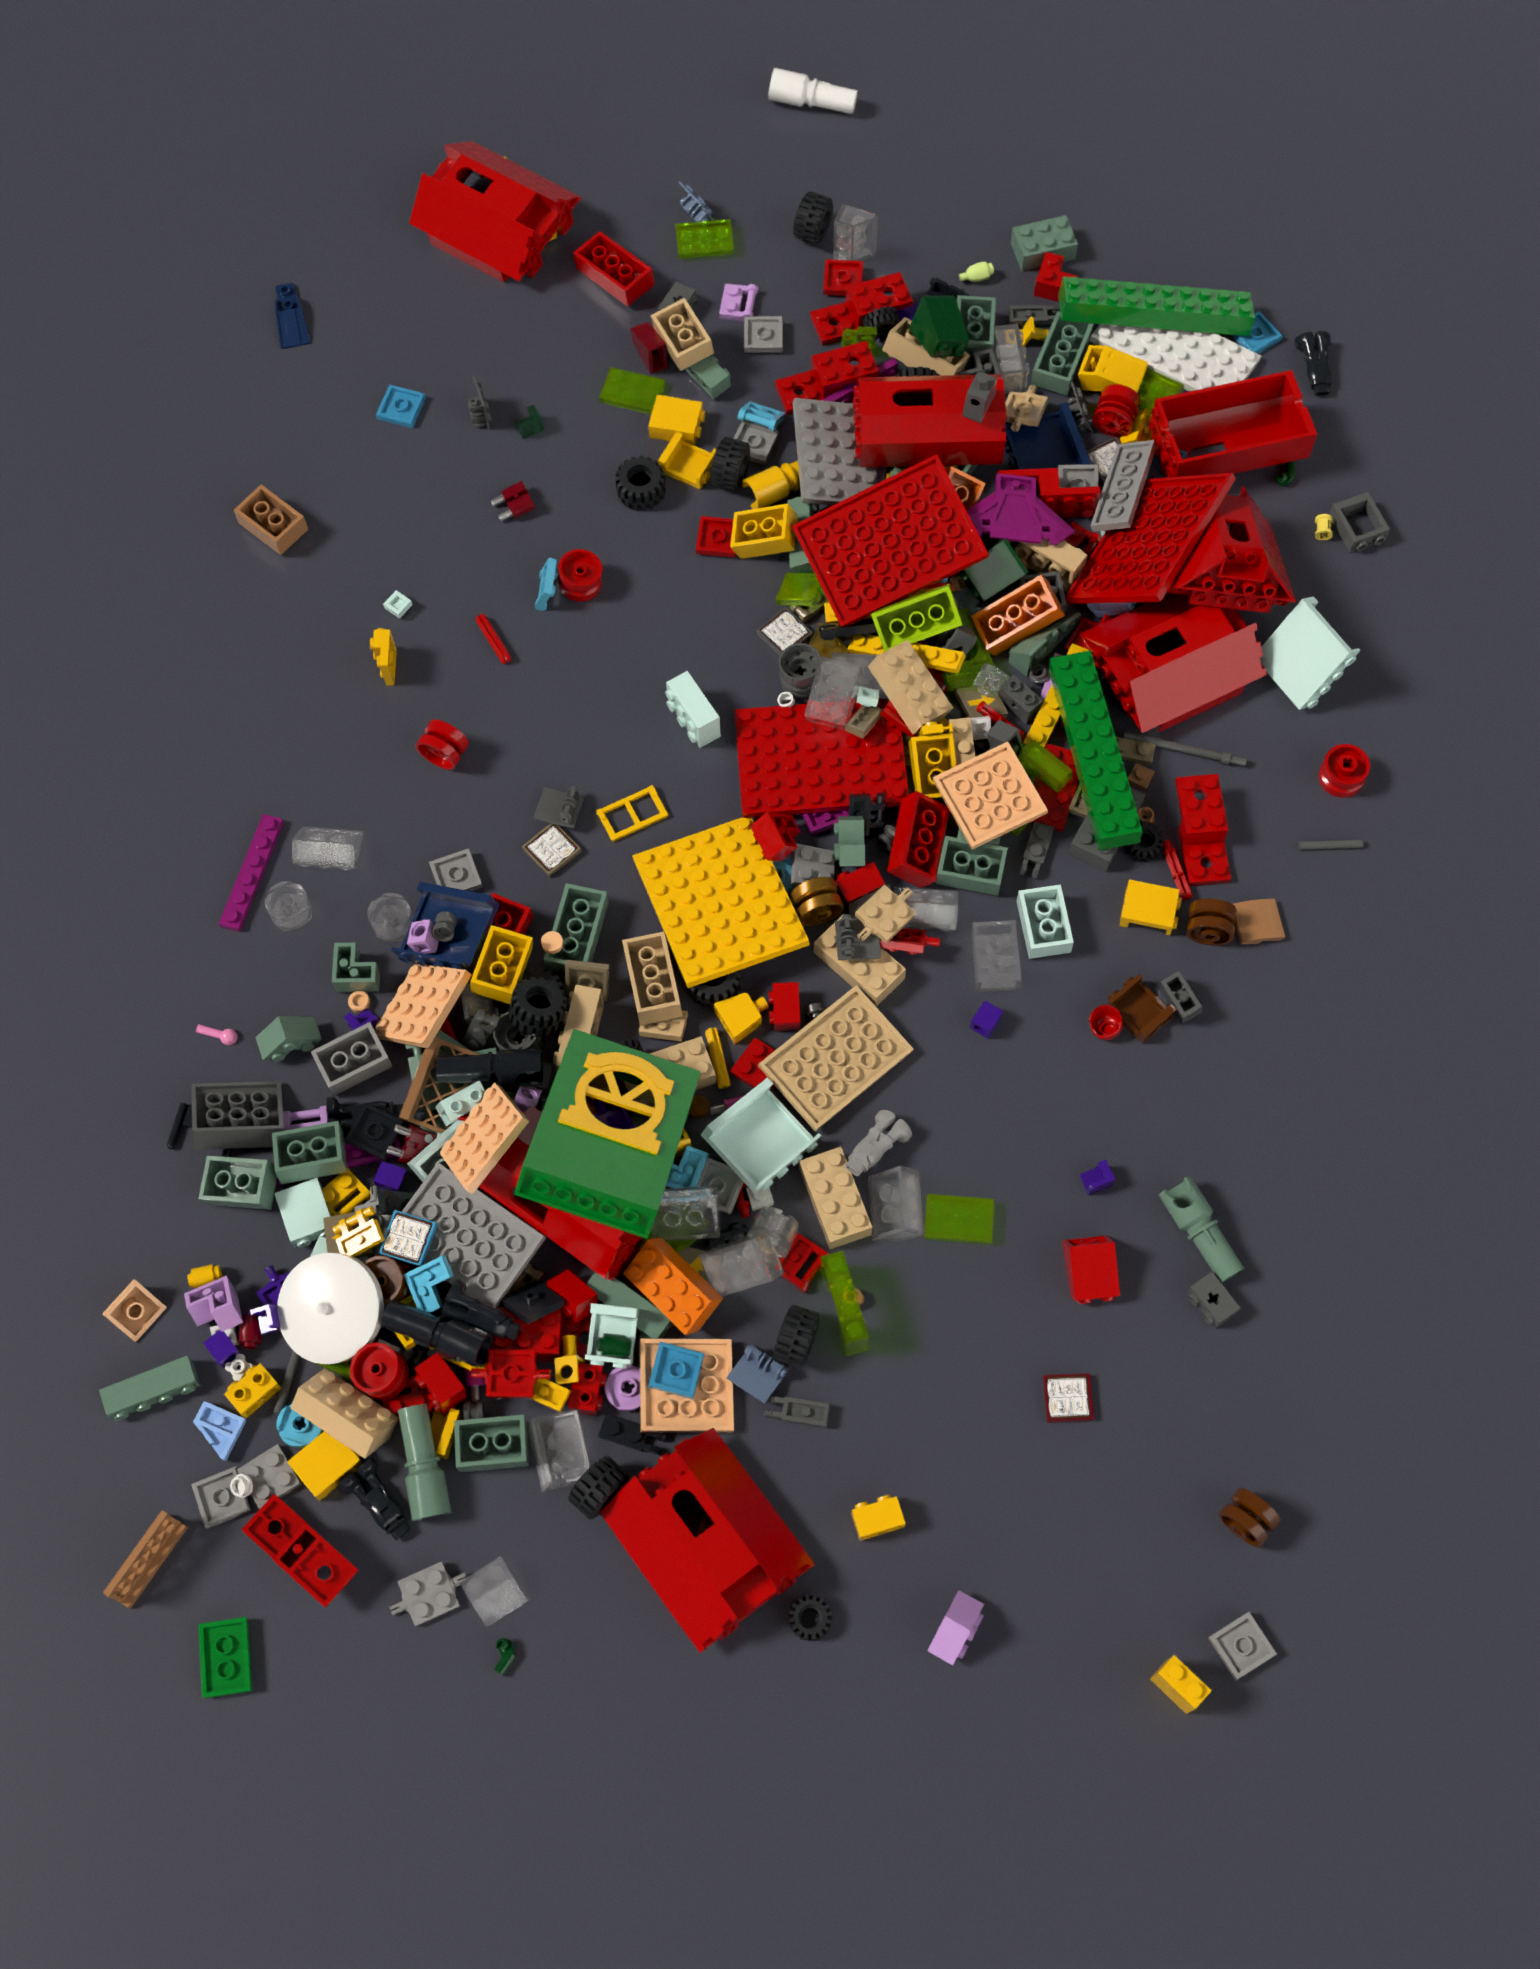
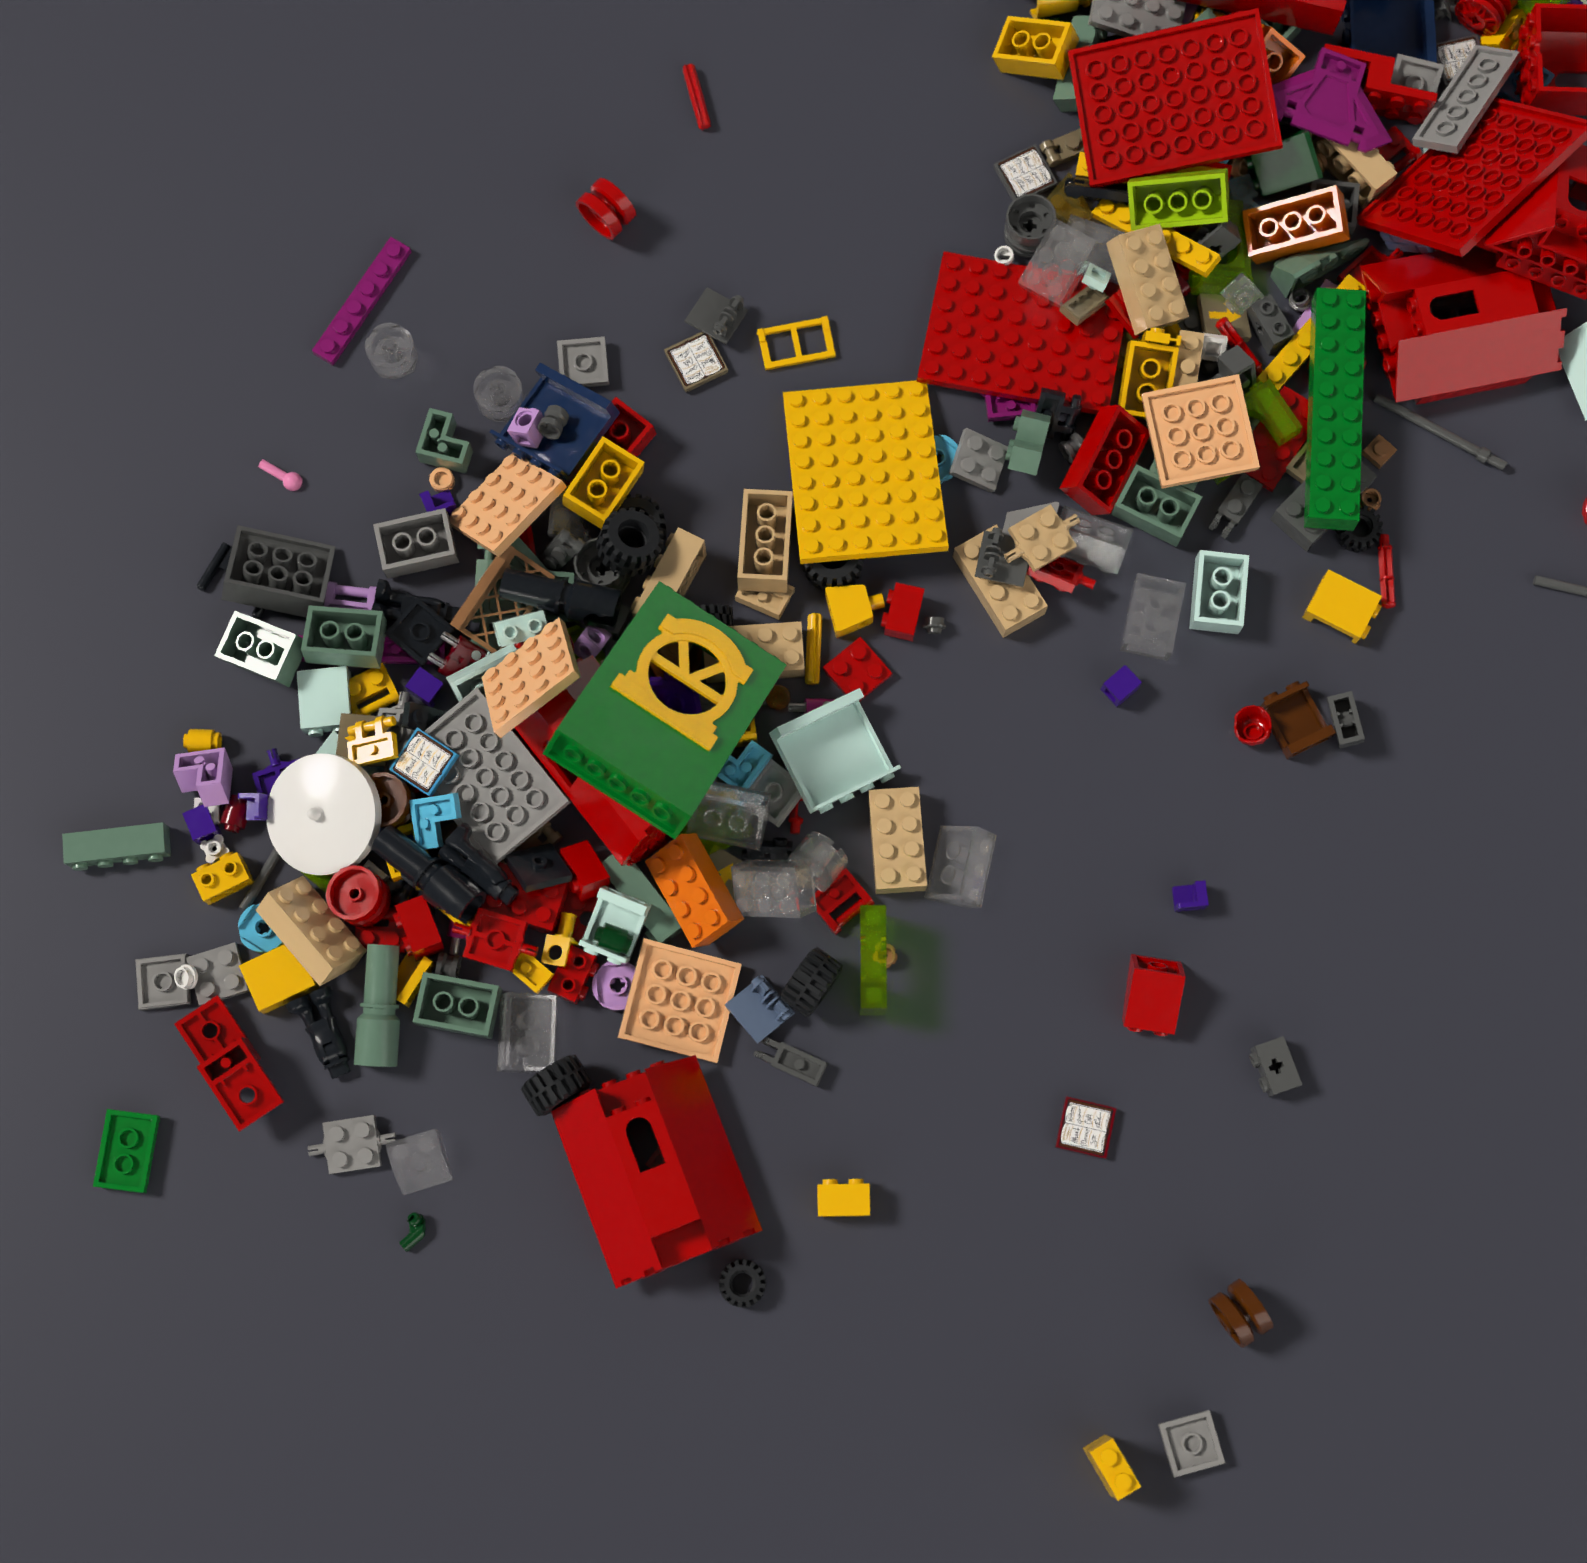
camera: 15 degrees right, 10 degrees up
light nougat slope [103,1279,167,1342] -> none
medium nougat fence [103,1510,188,1609] -> none
light blue wing [193,1401,247,1461] -> none
sand green brick [255,1016,322,1062] -> none
clear slope [292,826,364,870] -> none
yellow plate [370,628,397,686] -> none
light aqua plate [383,590,412,619] -> none
medium azure plate [535,558,558,611] -> none
light nougat tile [541,931,563,954] -> none
sand green brick [544,883,609,974] -> none
red wheel [558,549,603,602] -> none
dark tan tile [565,960,609,1001] -> none
black hinge [598,1414,666,1455] -> none
dark azure tile [648,1342,704,1399] -> none
light aqua brick [665,671,721,748] -> none
red plate [696,516,736,558] -> none
white plate [746,1187,774,1211] -> none
red brick [750,811,801,862] -> none
tan plate [758,985,914,1132] -> none
clear neon green plate [775,573,822,606] -> none
pearl gold wheel [790,877,844,926] -> none
red brick [835,861,885,906] -> none
light grey piece [845,1110,912,1176] -> none
clear neon green plate [924,1194,994,1244] -> none
lavender brick [927,1590,984,1665] -> none
dark tan plate [1115,736,1156,766] -> none
sand green piece [1158,1175,1245,1283] -> none
red bracket [1175,774,1231,886] -> none
reddish brown wheel [1186,898,1237,946] -> none
medium nougat slope [1233,899,1285,944] -> none

